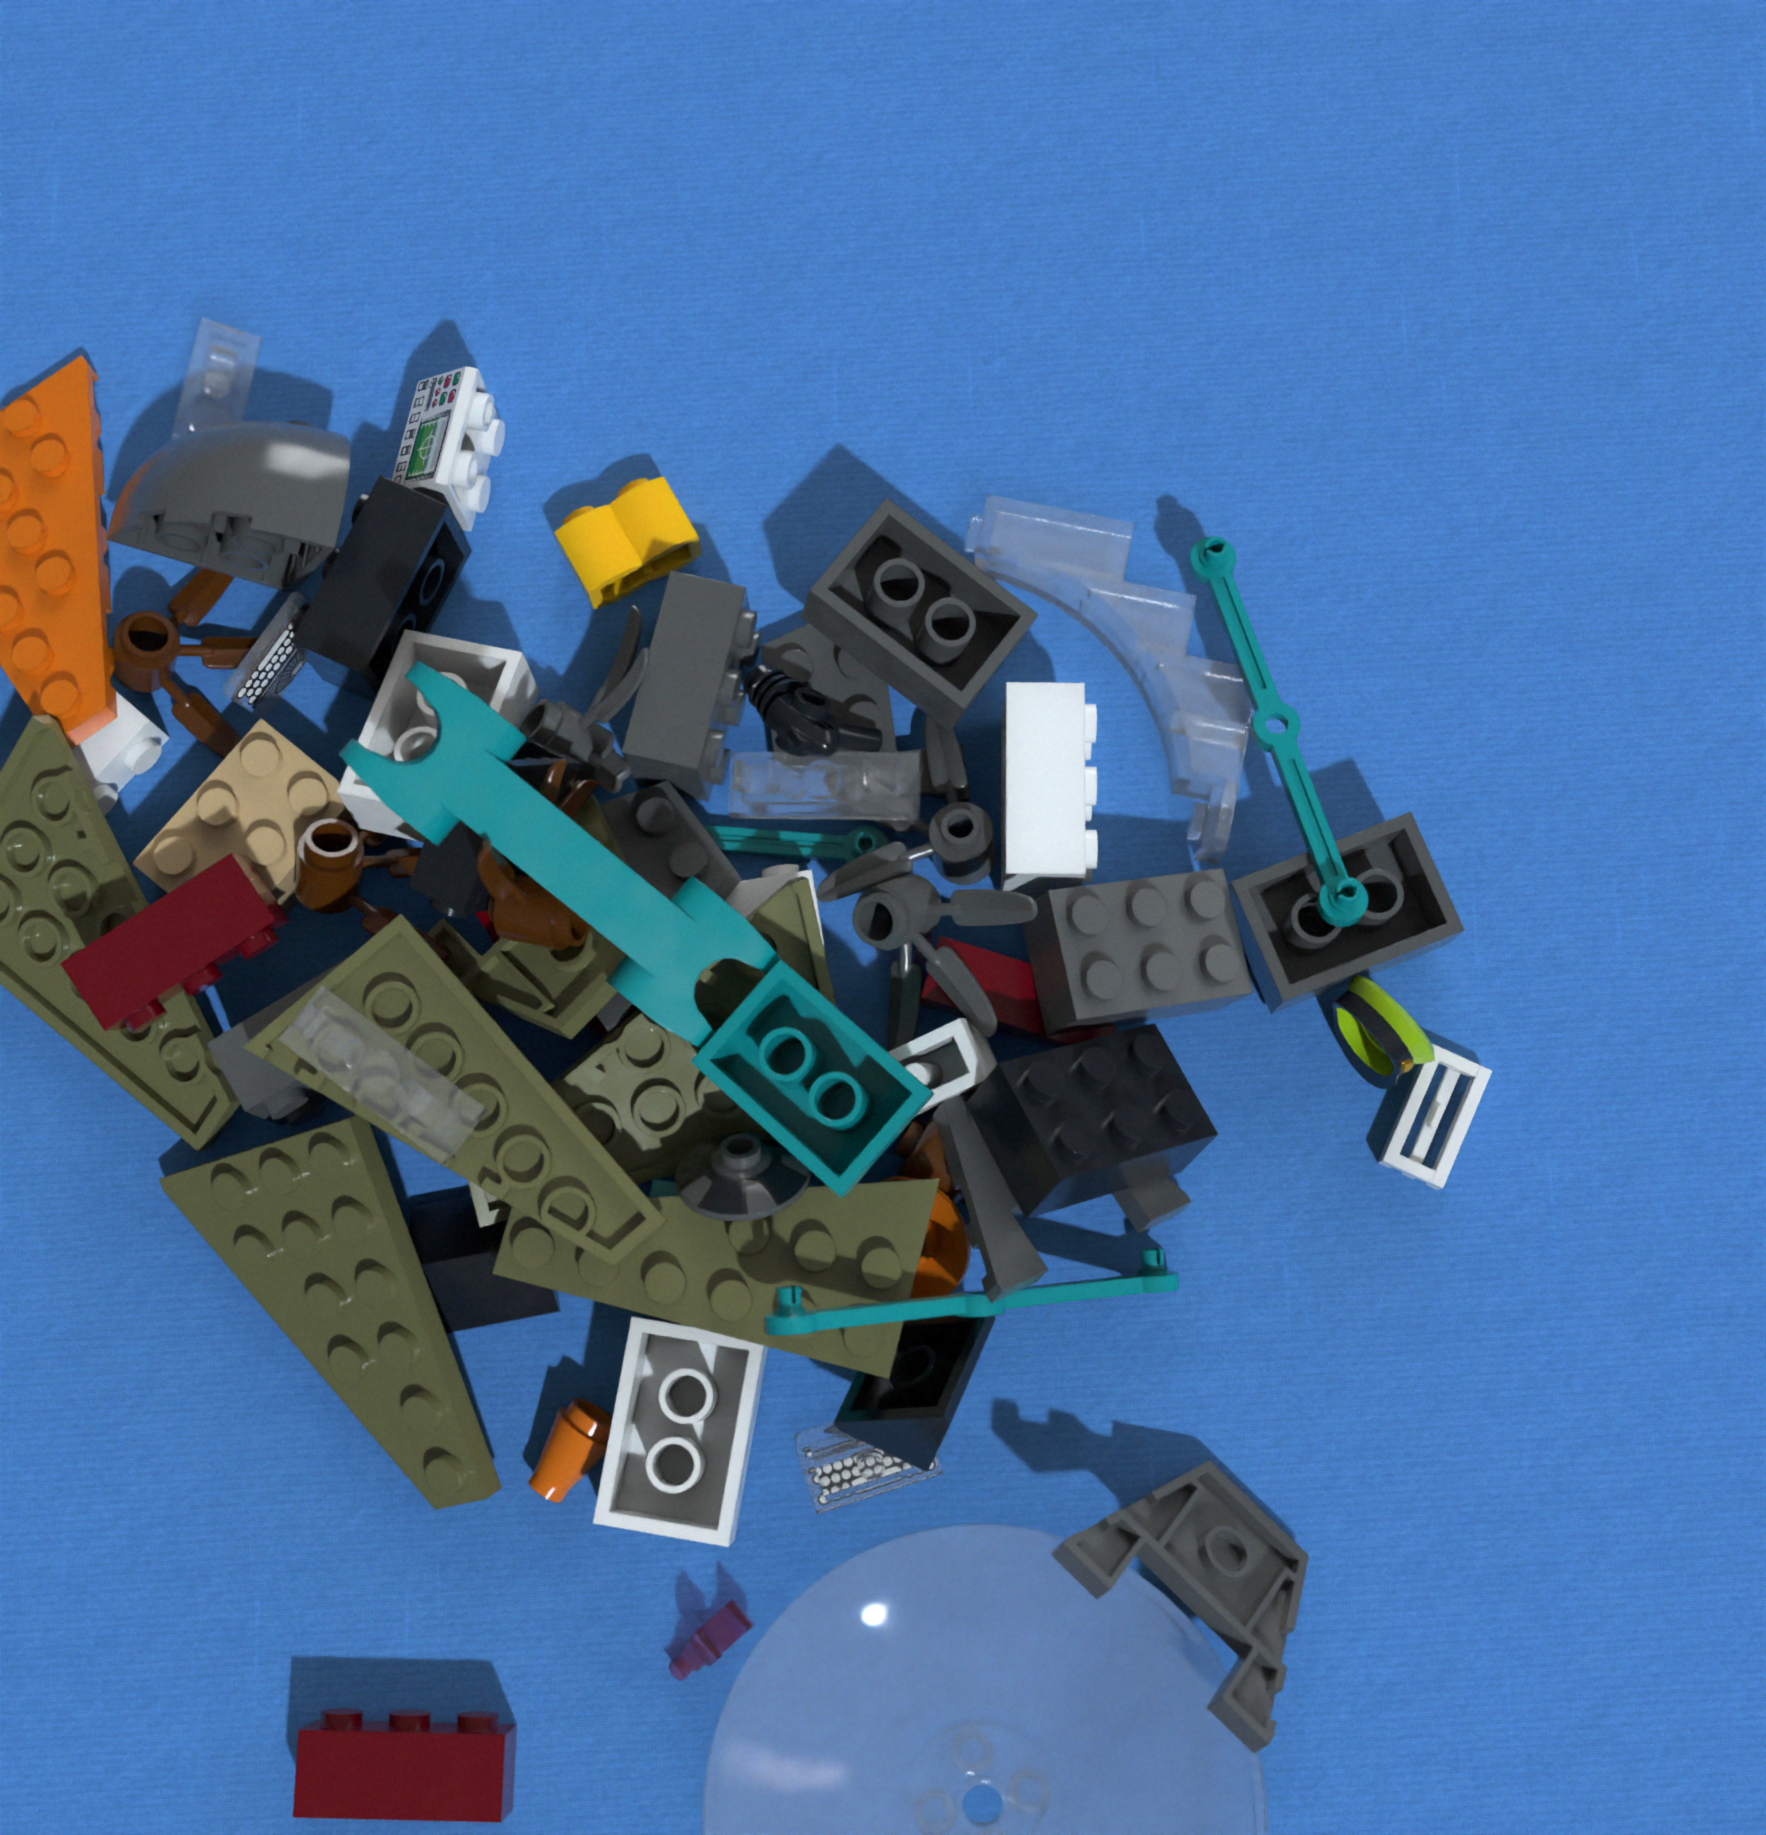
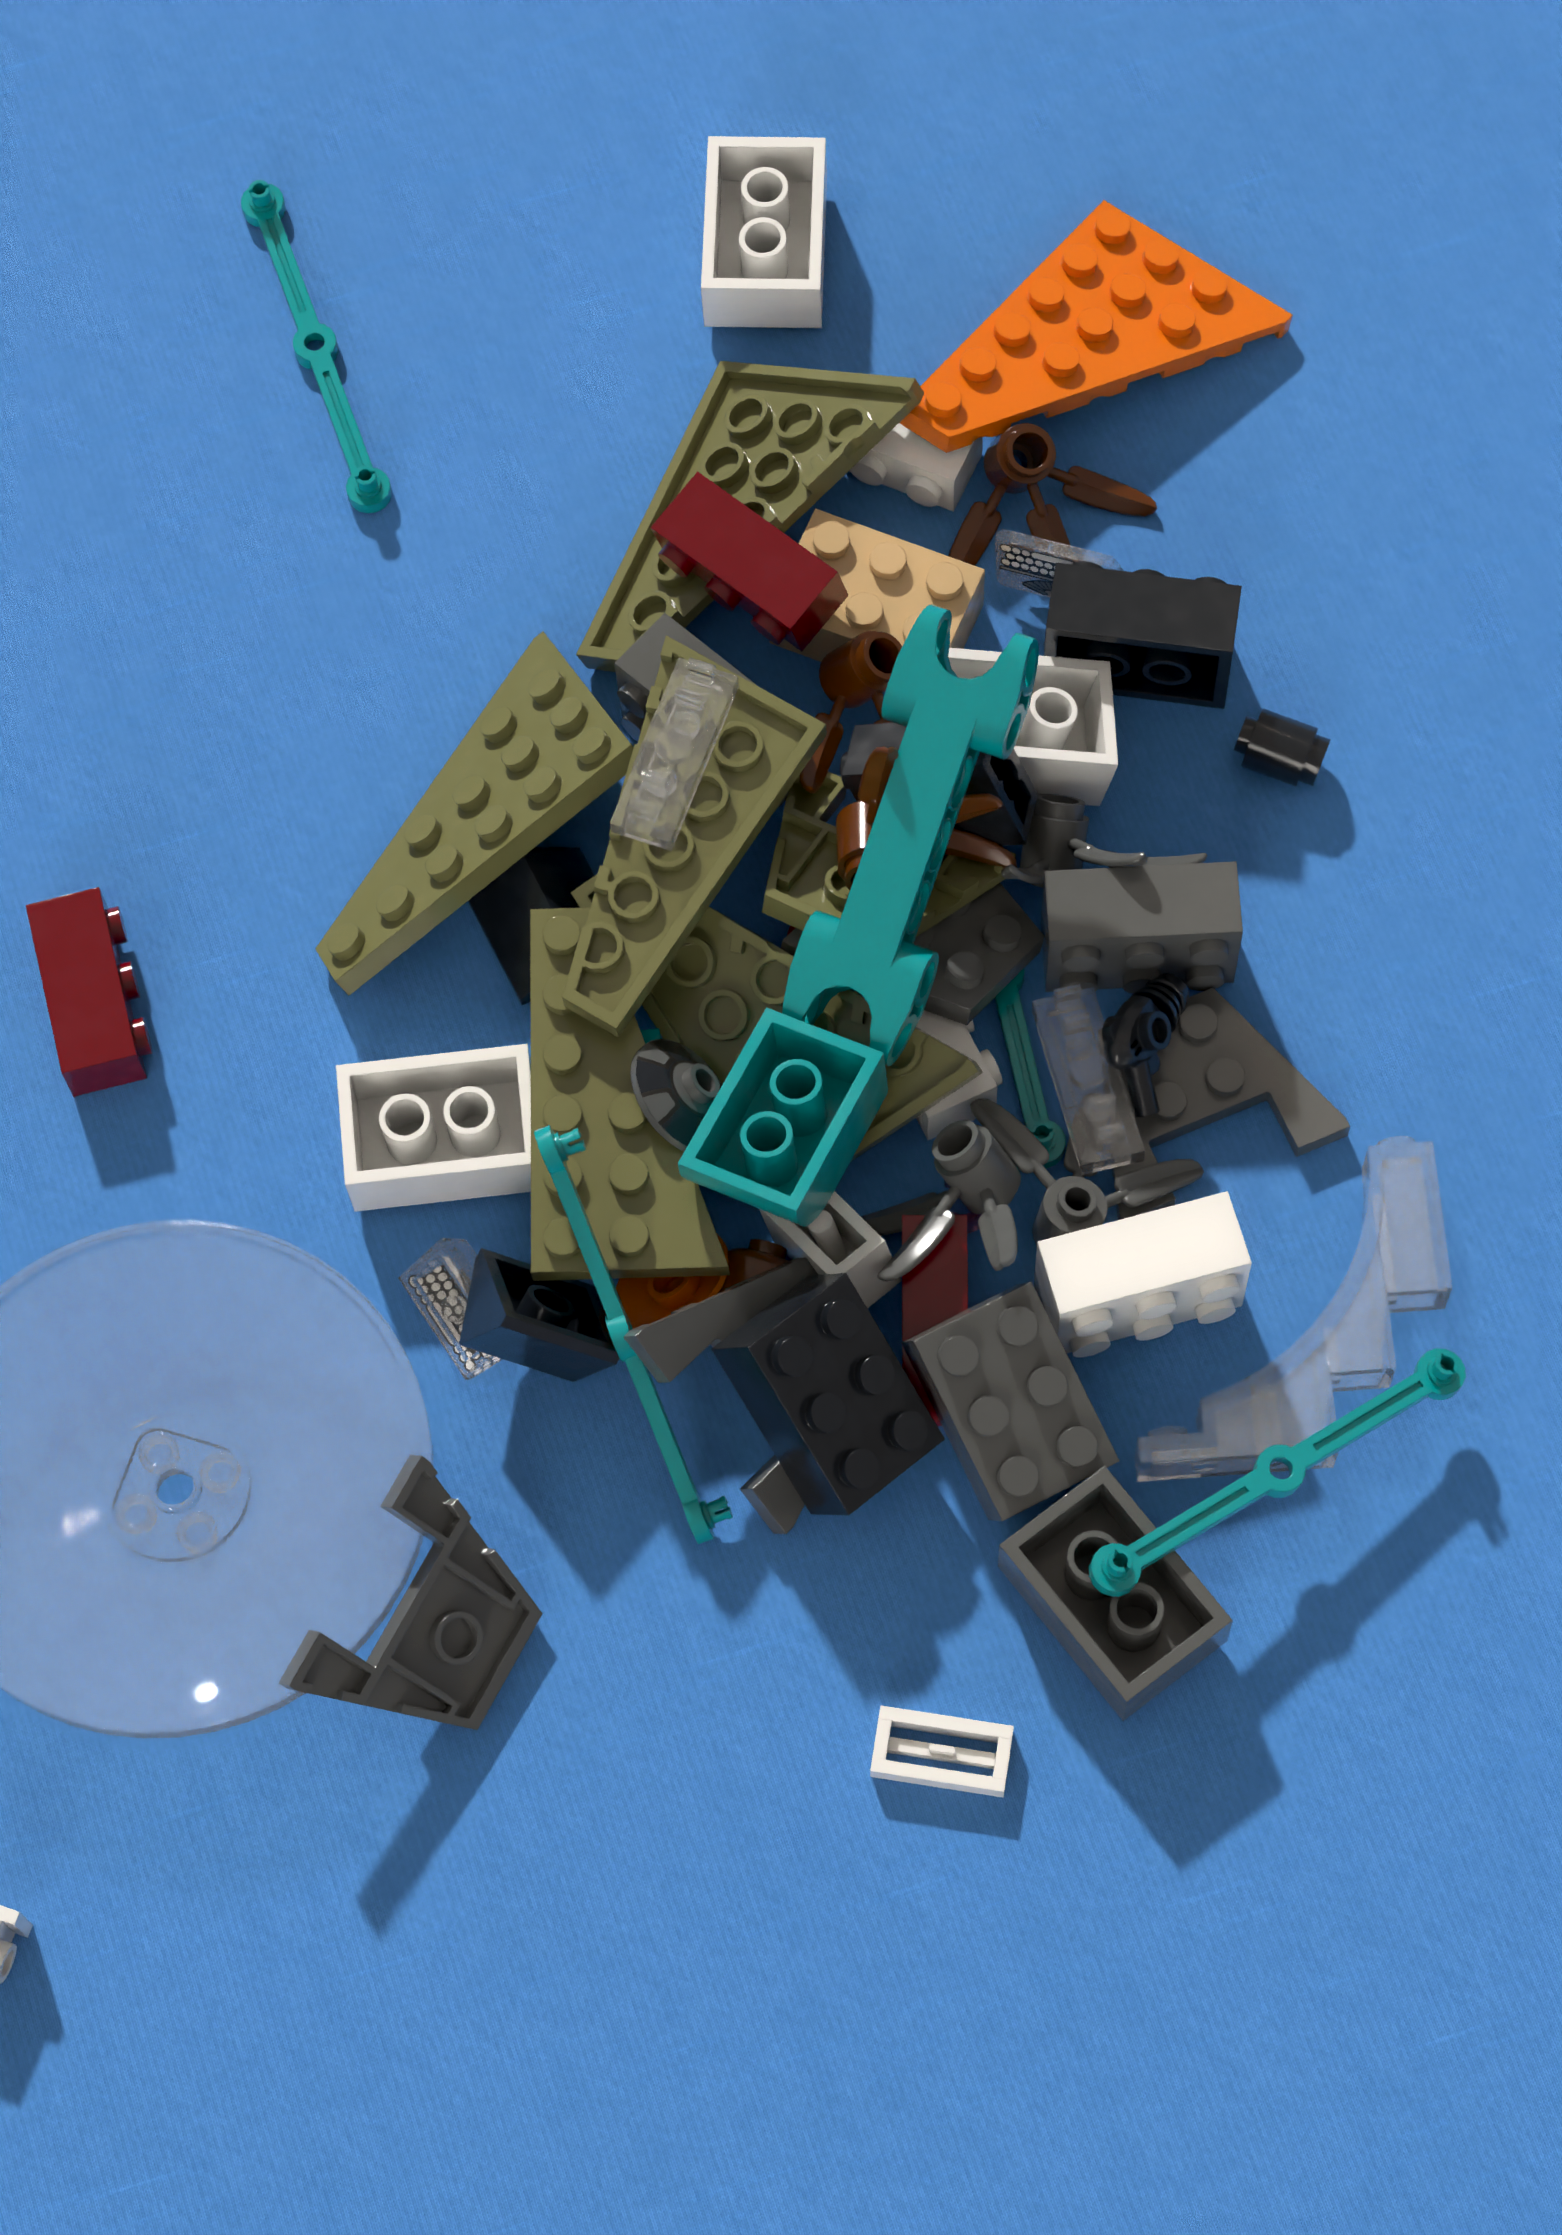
camera: 75 degrees right, 10 degrees down
dark grey brick [106,420,350,594] -> none
clear plate [169,317,262,442] -> none
white slope [392,366,505,532] -> none
orange cone [528,1397,612,1503] -> none
yellow brick [554,476,702,609] -> none
piece [669,1599,755,1681] -> none
dark grey brick [801,498,1039,732] -> none
piece [1332,976,1435,1089] -> none
none -> black brick [1234,708,1331,786]

